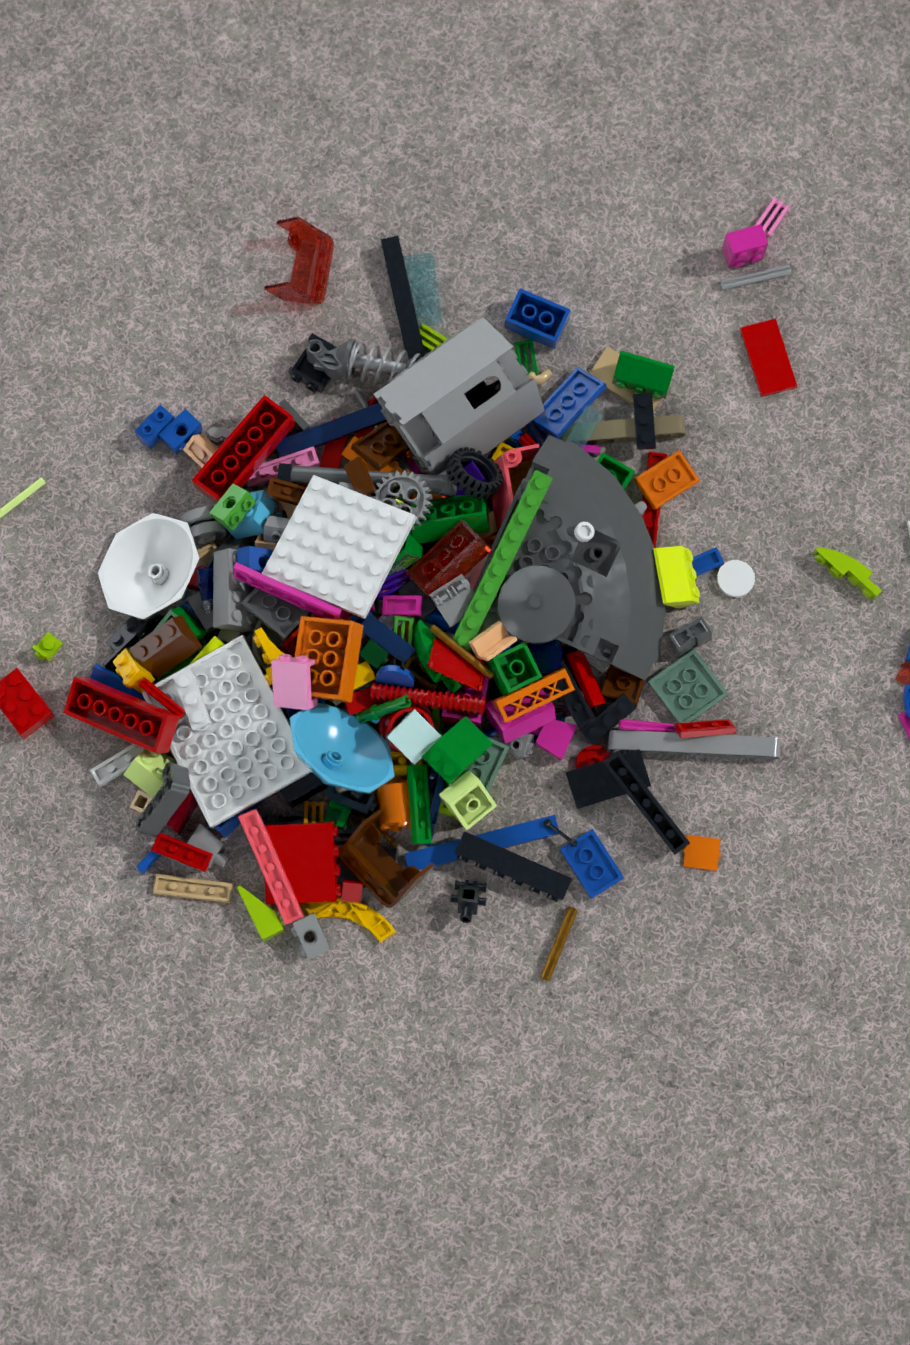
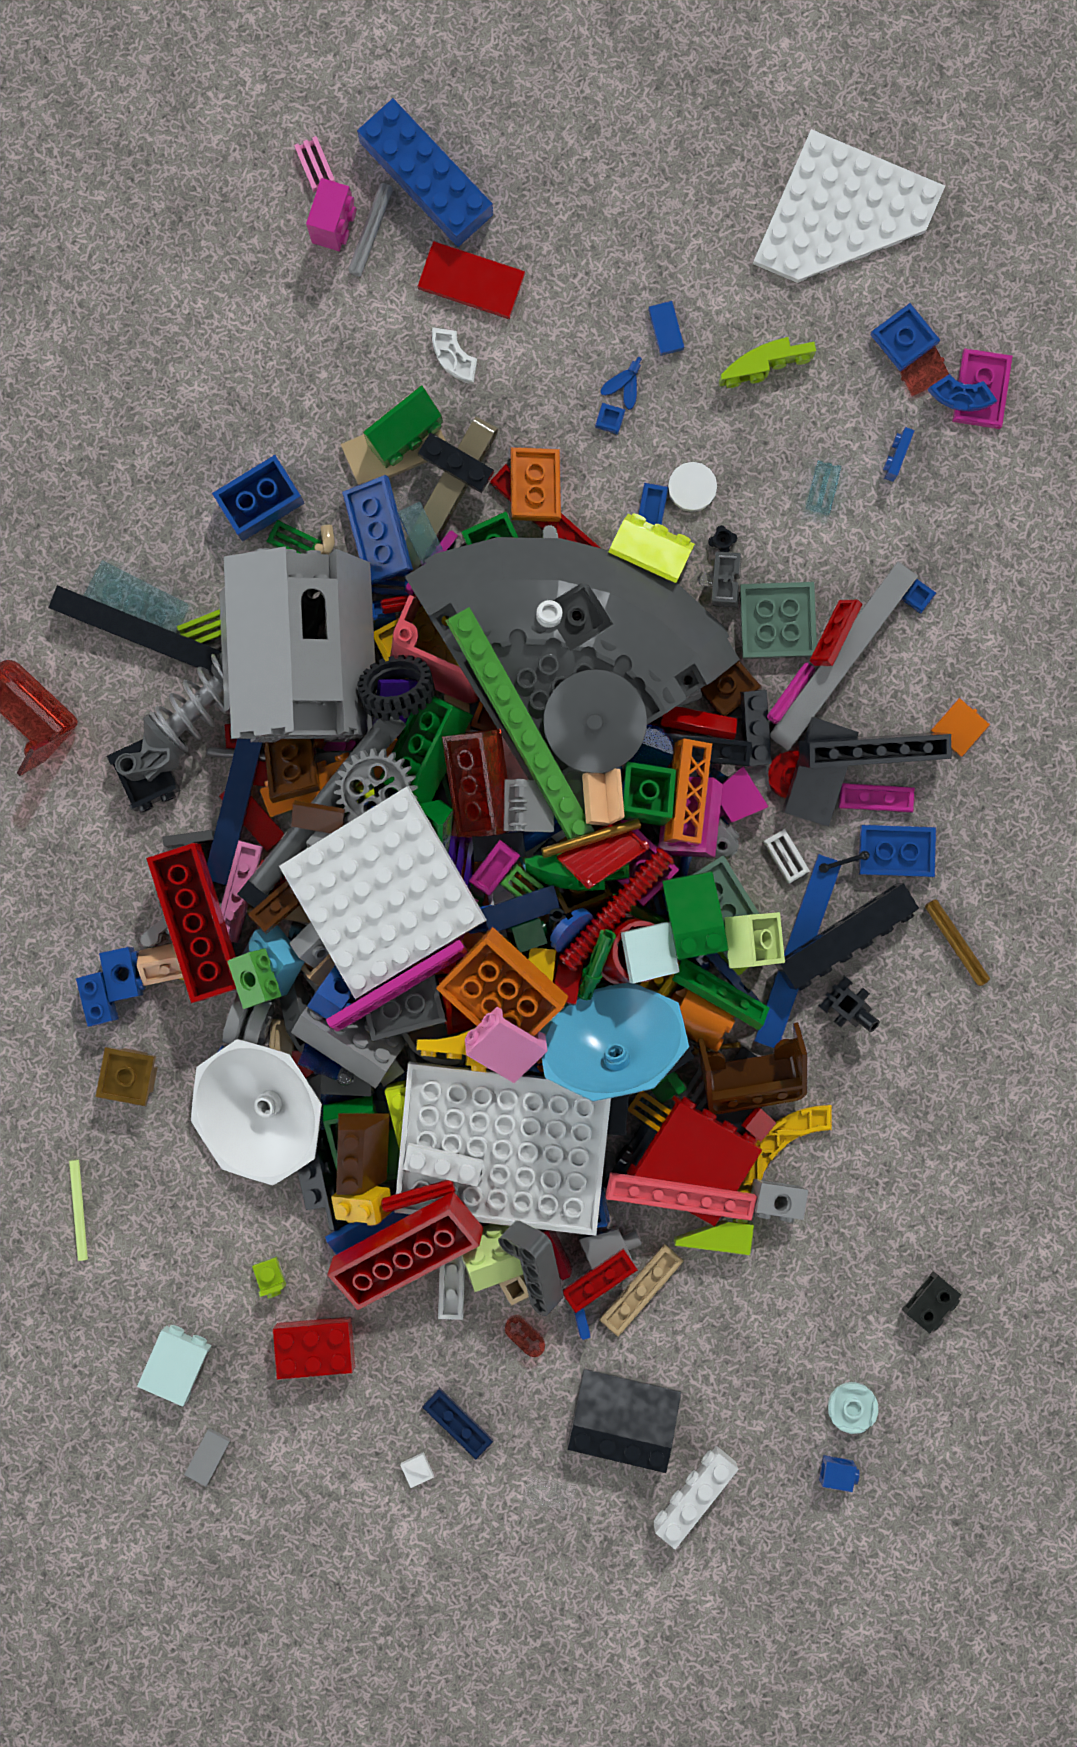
camera: 50 degrees left, 10 degrees up
none -> pearl gold panel [95,1047,158,1106]
none -> blue brick [357,98,493,247]
none -> dark blue tile [422,1387,493,1460]
none -> white tile [432,327,477,384]
none -> clear red beam [505,1315,545,1357]
none -> black slope [567,1369,681,1473]
none -> blue tile [595,403,626,435]
none -> blue piece [601,357,642,410]
none -> blue tile [648,301,684,356]
none -> white brick [654,1446,739,1549]
none -> black plate [708,525,738,552]
none -> white tile [763,829,810,884]
none -> clear light blue tile [805,460,842,515]
none -> blue brick [819,1455,860,1492]
none -> light aqua tile [828,1382,879,1434]
none -> dark pink tile [838,783,915,813]
none -> blue plate [883,427,915,482]
none -> blue tile [901,579,936,614]
none -> pearl dark grey brick [902,1271,961,1334]

